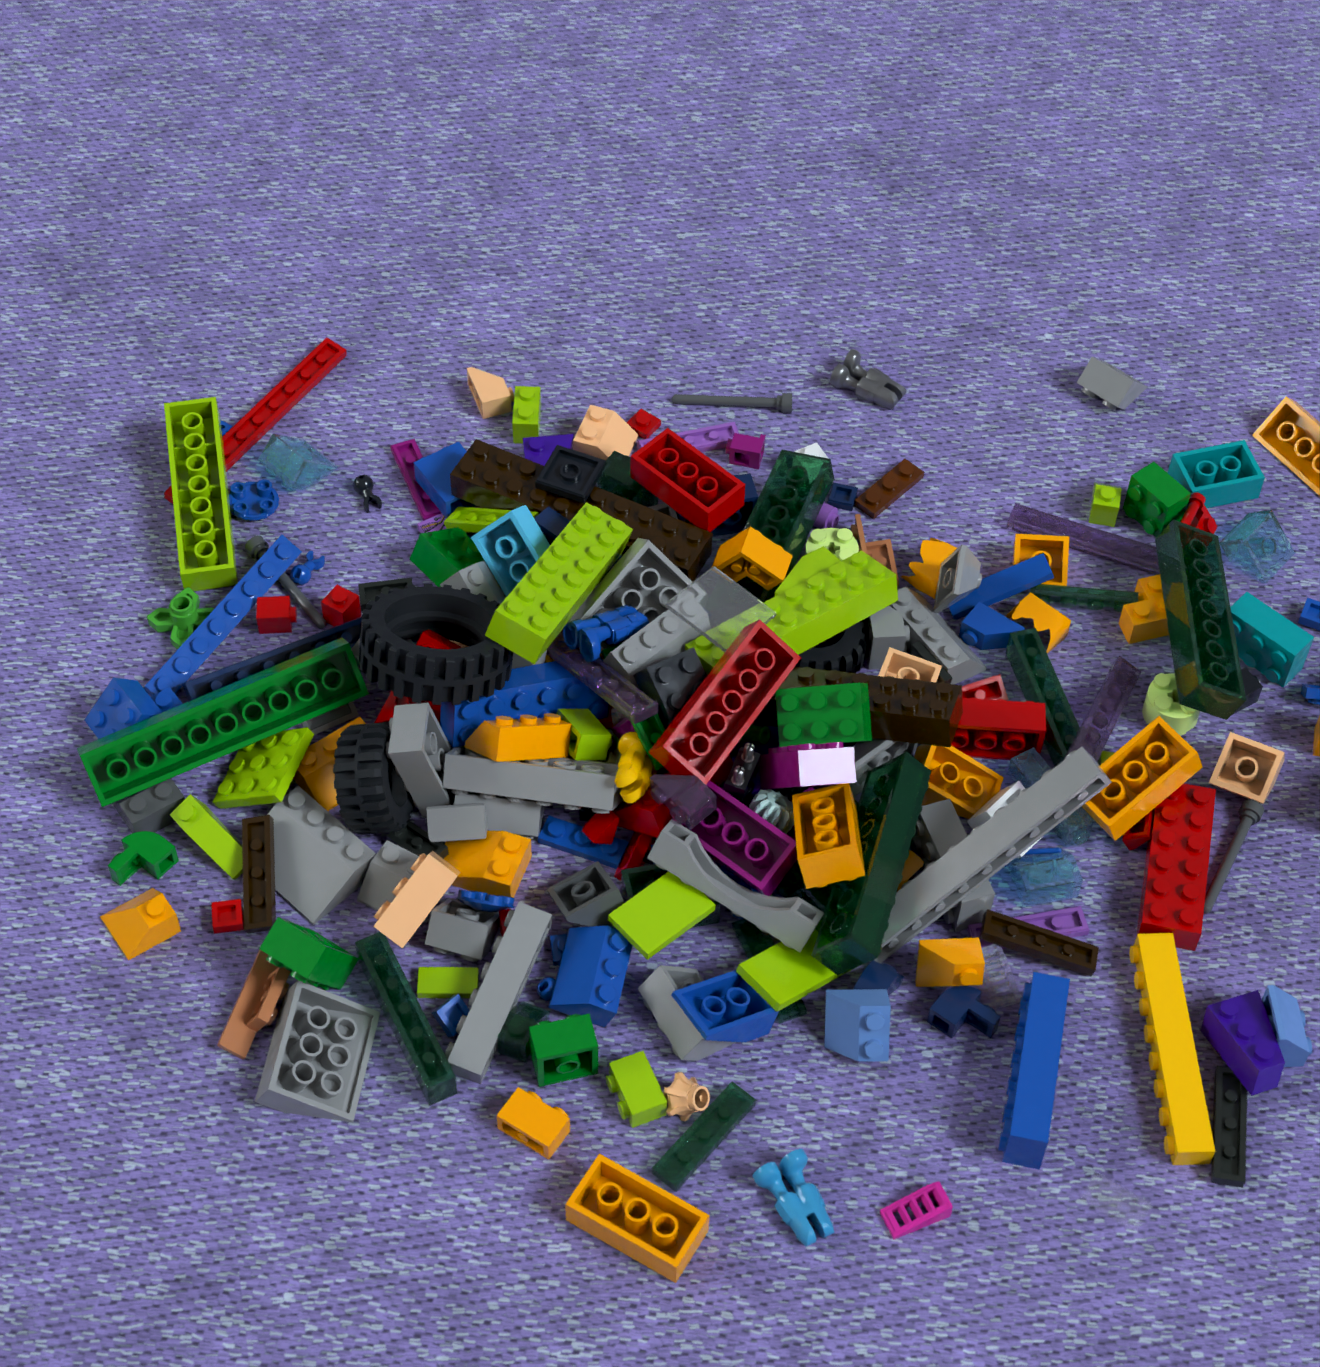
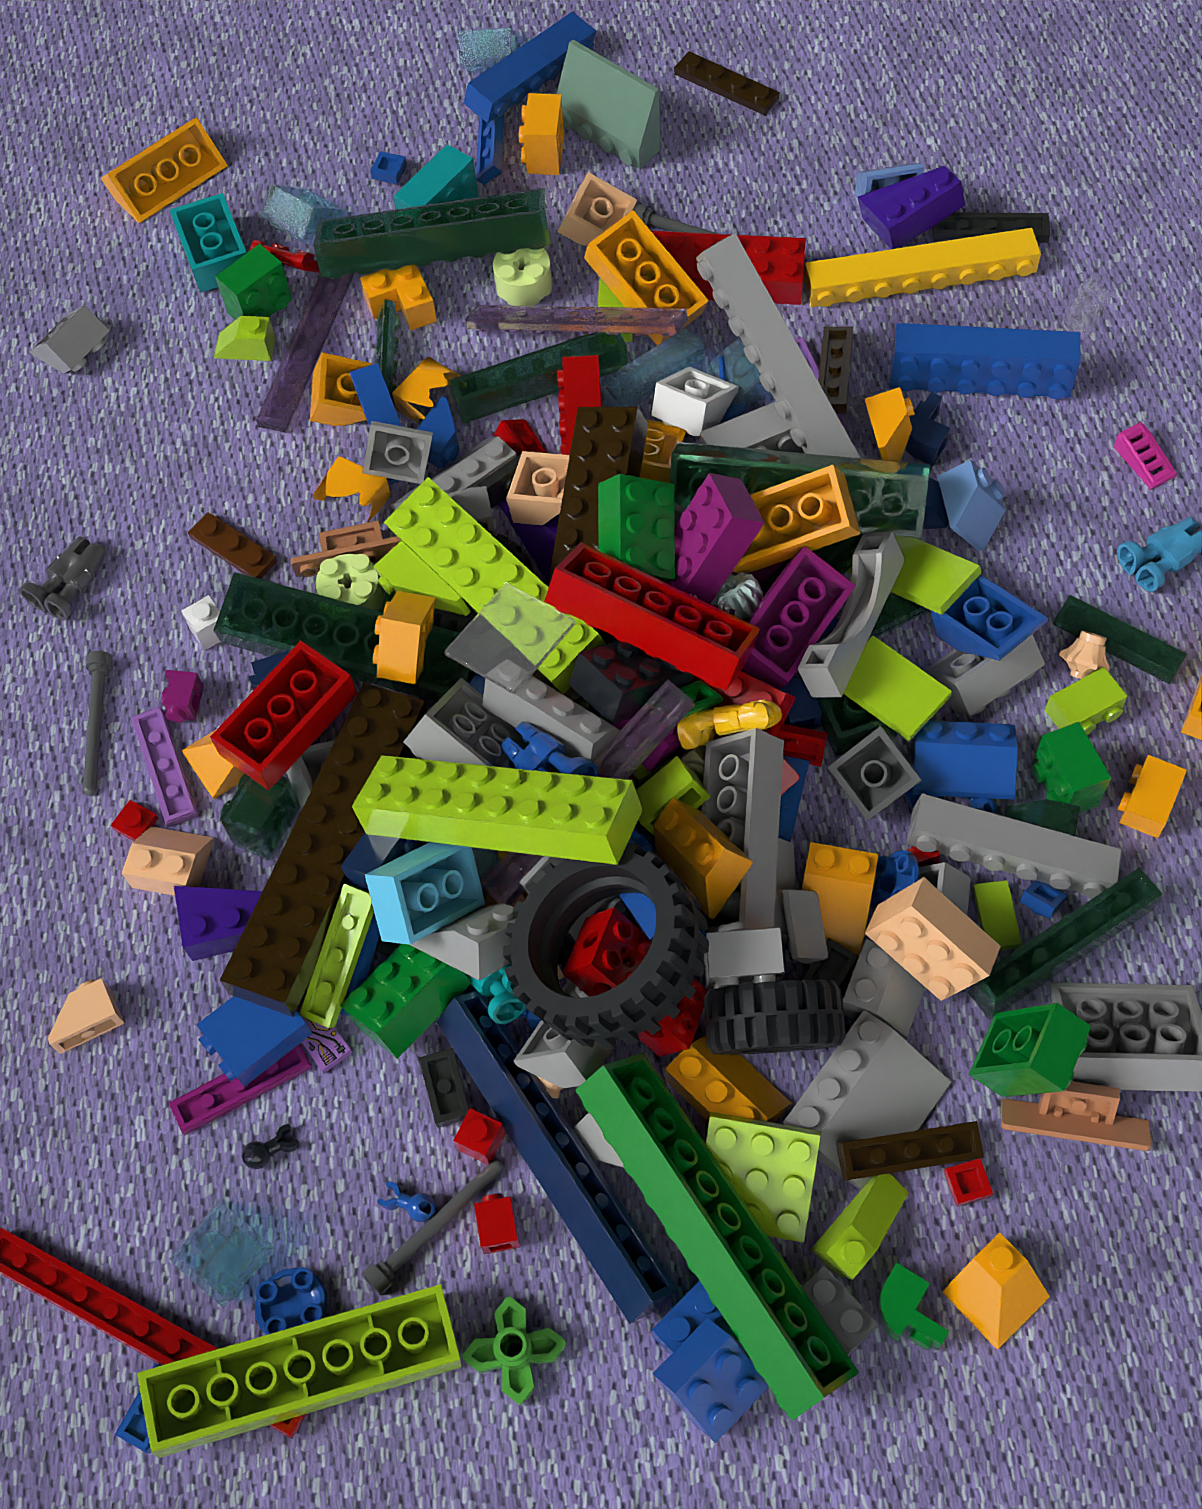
camera: 90 degrees left, 10 degrees up
blue plate [143,534,302,697] -> none
lime brick [512,386,541,444] -> none
black tile [535,445,606,504] -> none
clear purple slope [650,774,717,830] -> none

